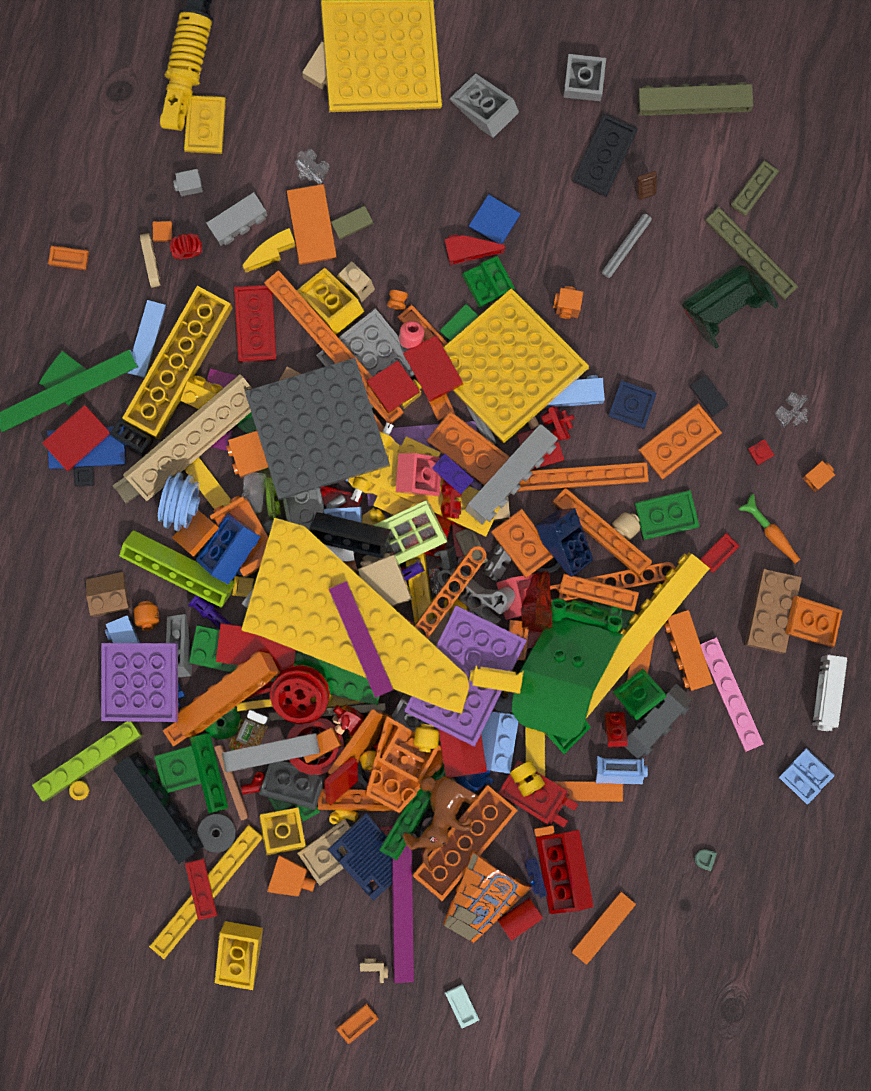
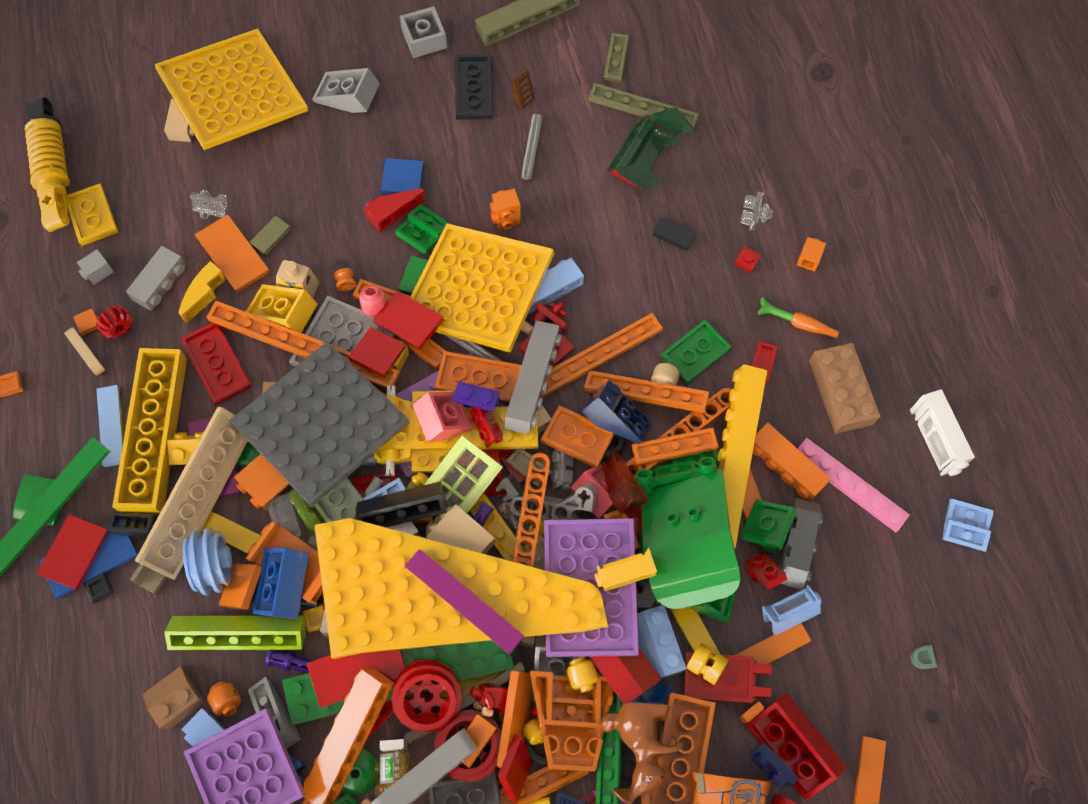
camera: 30 degrees left, 15 degrees down
yellow tile [237,699,273,712] -> none
dark blue plate [608,380,657,429] -> none
orange tile [638,403,722,480] -> none
orange tile [785,596,843,648] -> none

